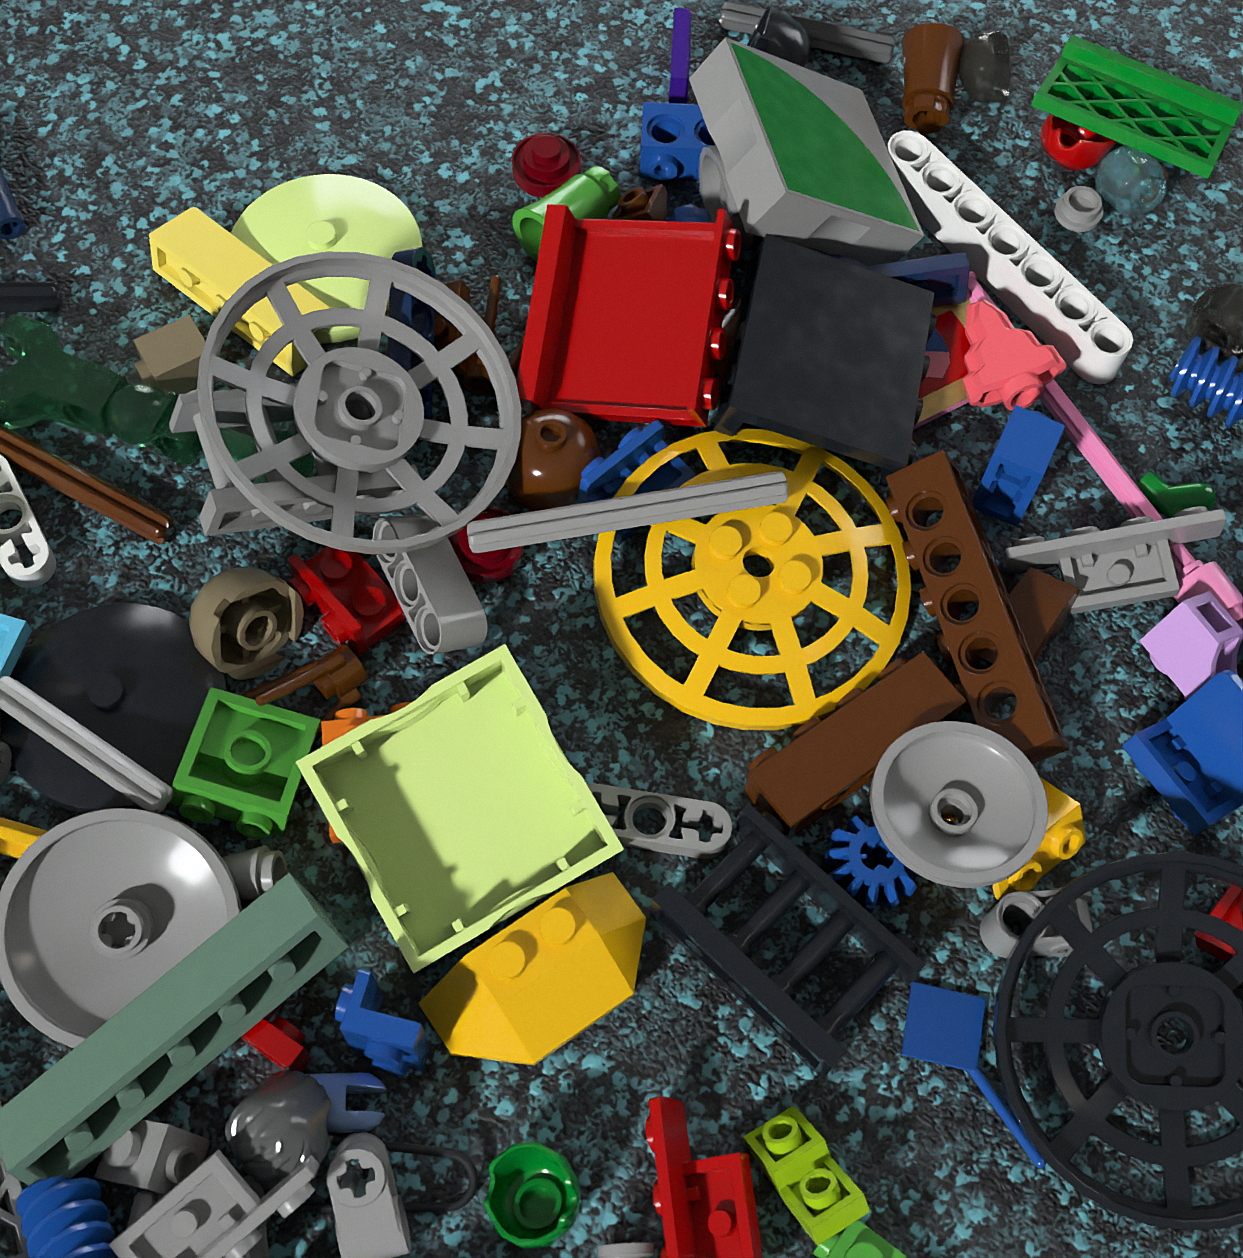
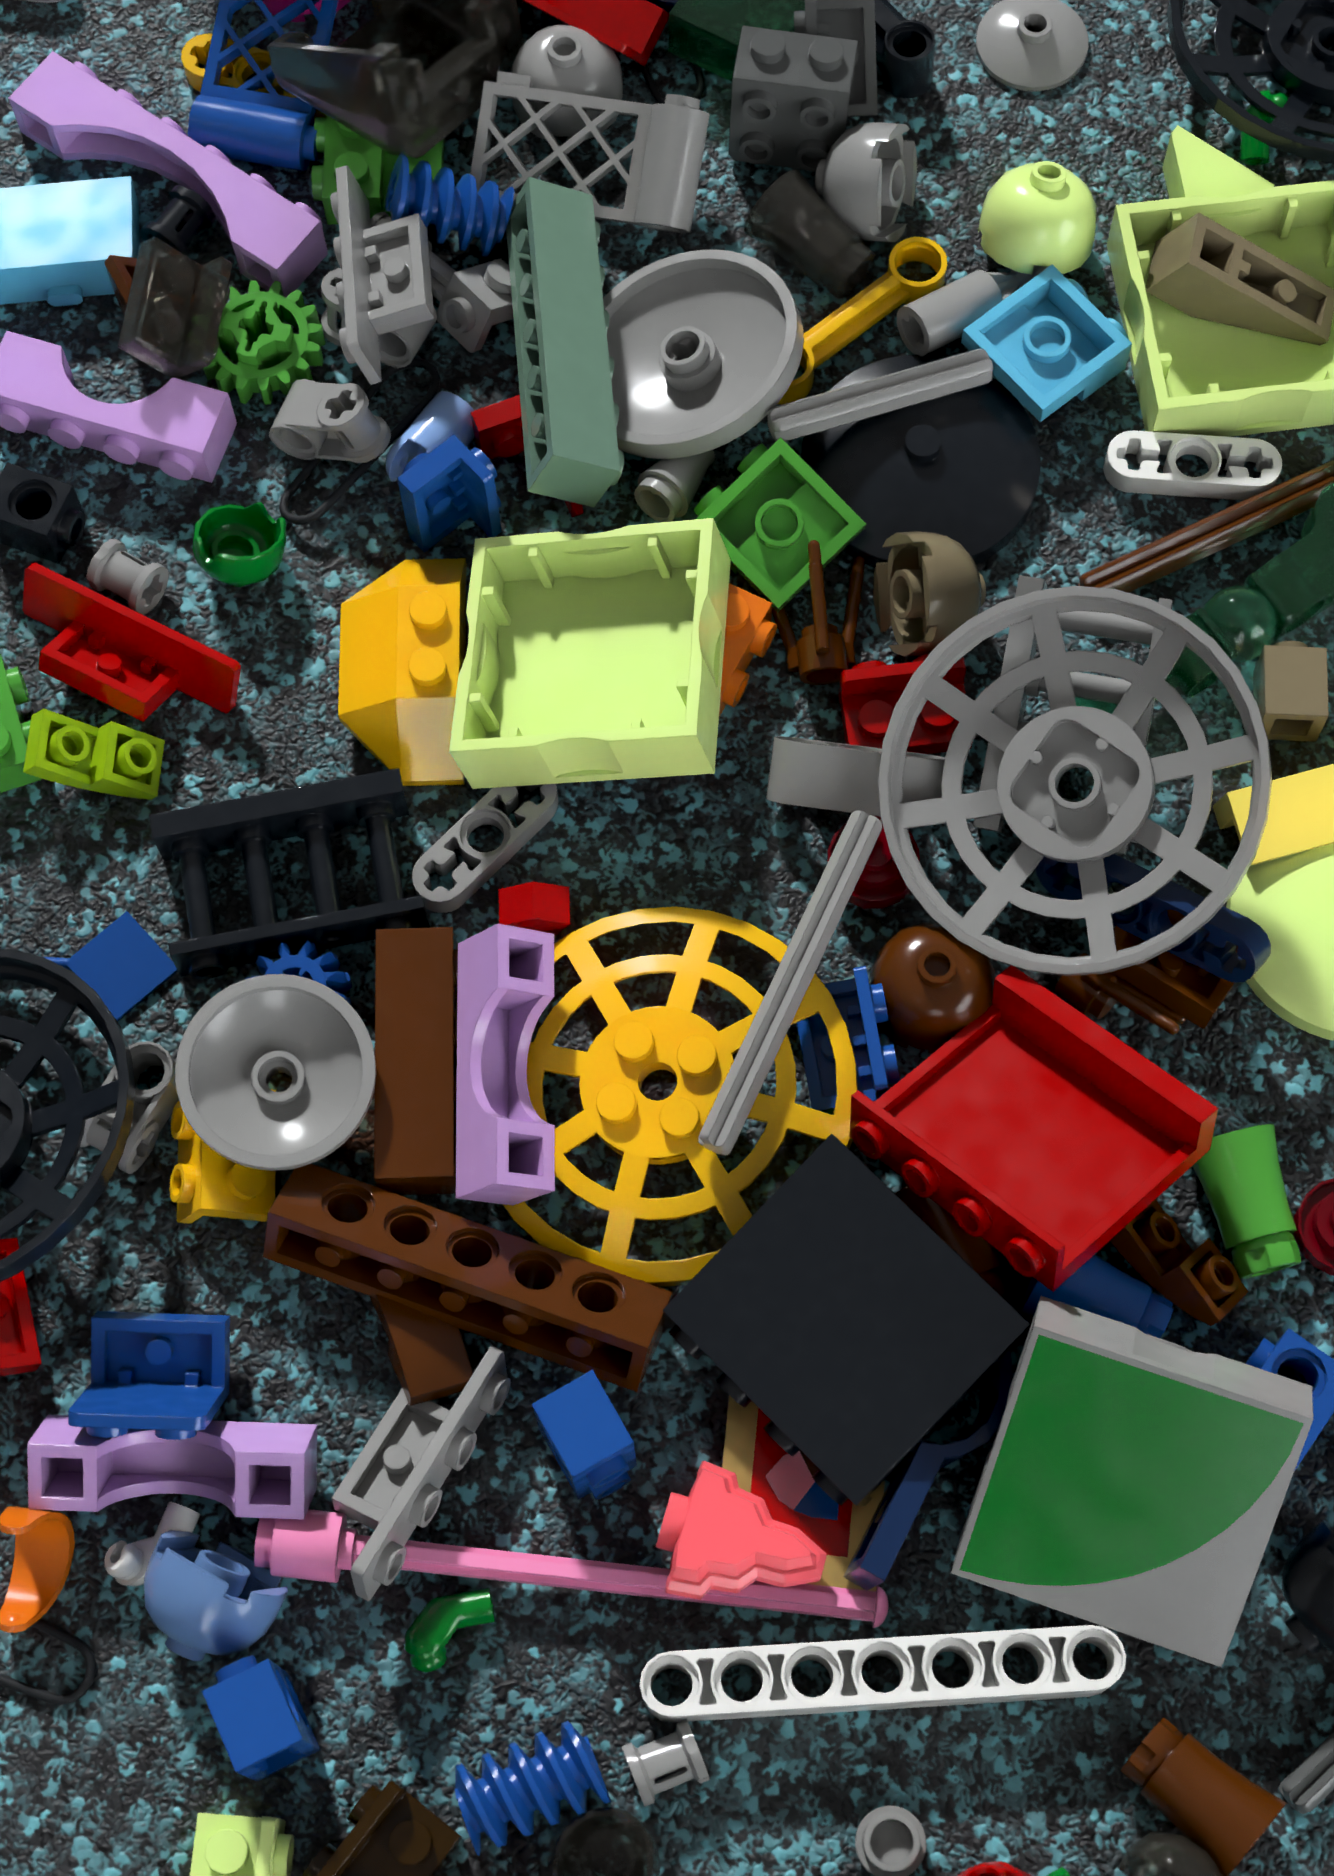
camera: 130 degrees right, 5 degrees up
dark grey hair [225,1070,333,1192] -> none
none -> lavender arch [456,924,555,1206]
none -> red piece [498,882,570,936]
none -> light grey bush [622,1719,710,1807]

